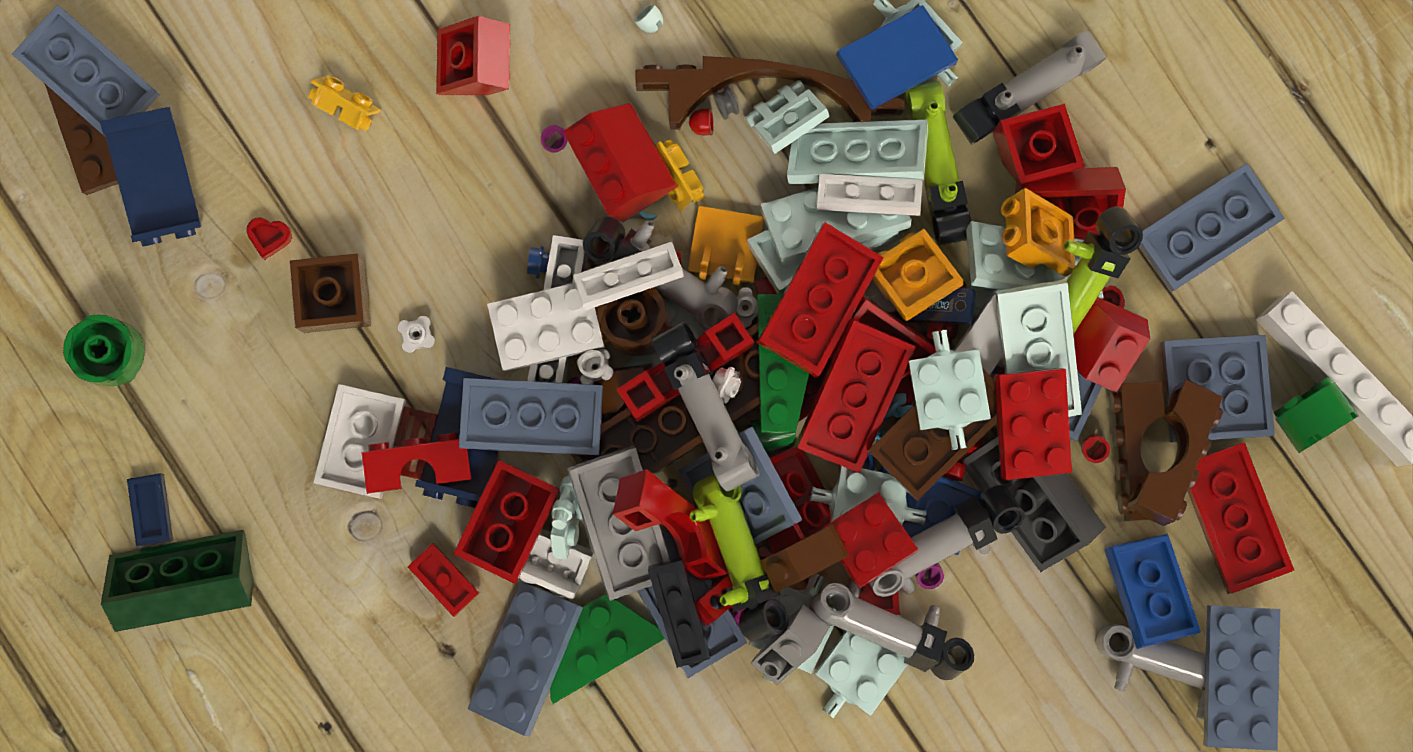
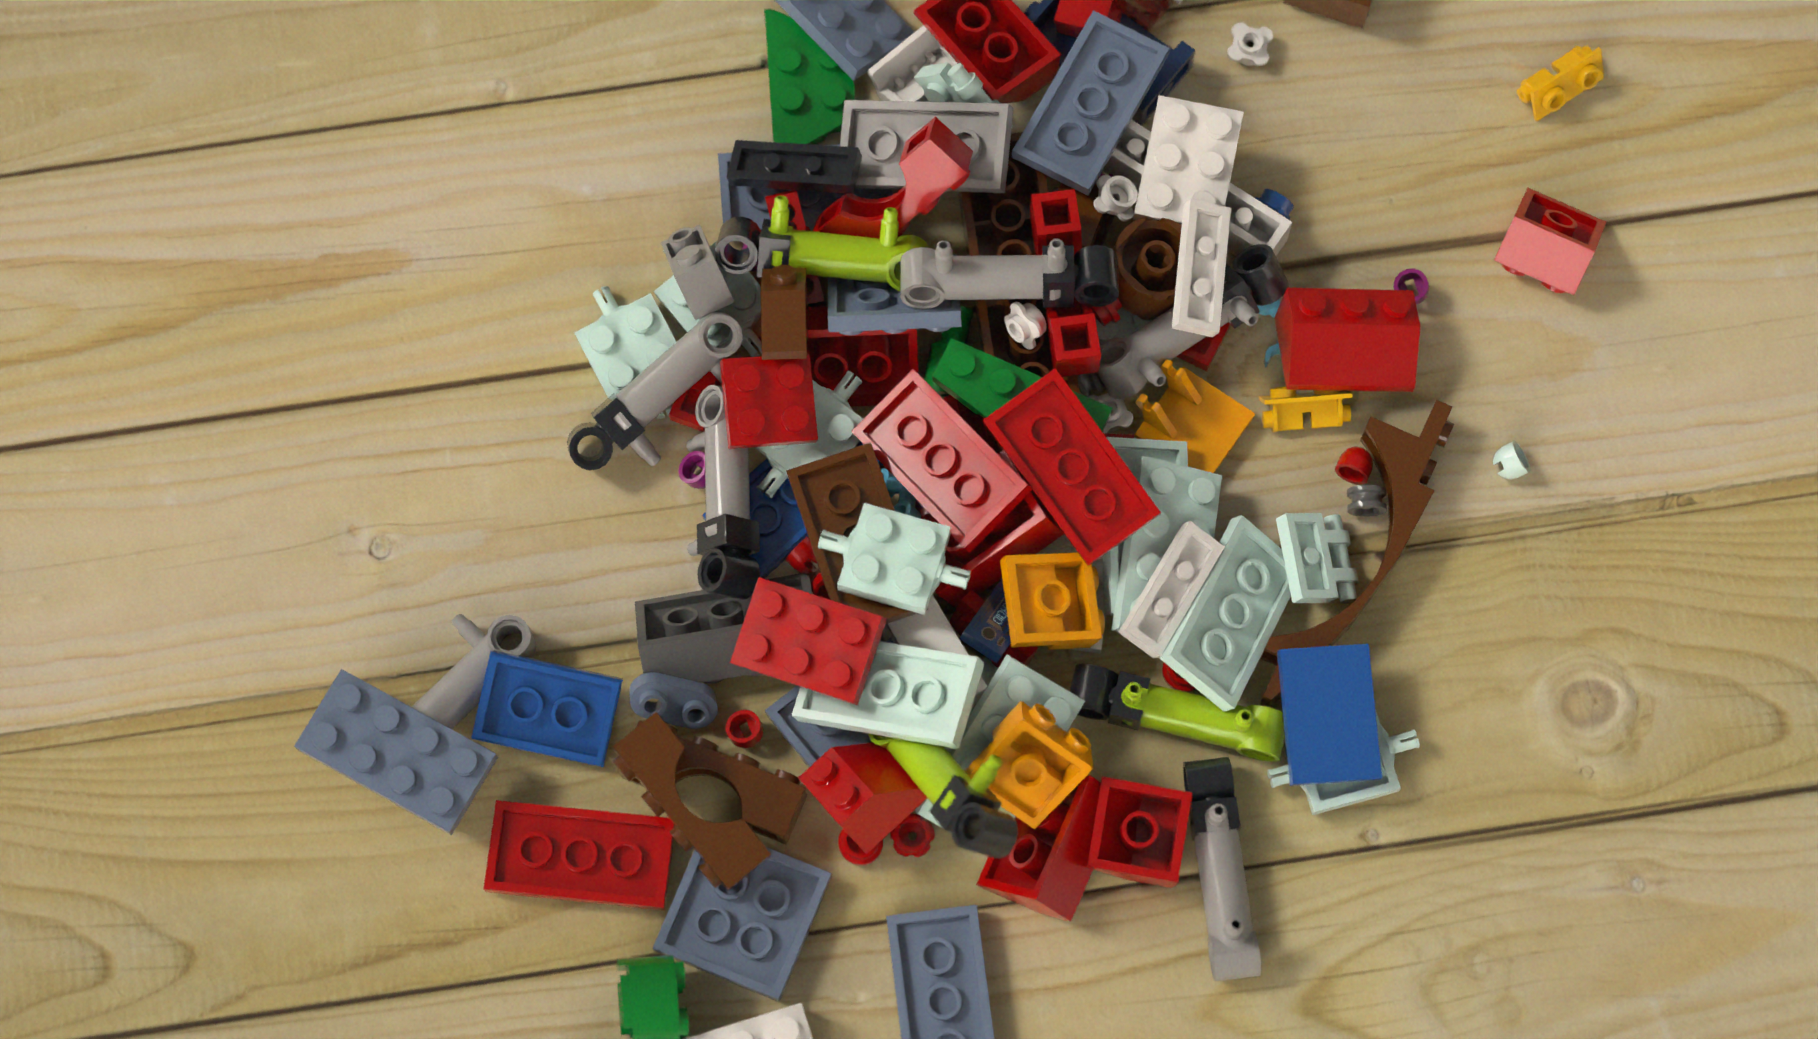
camera: 120 degrees right, 10 degrees down
none -> sand blue plate [629,672,718,729]

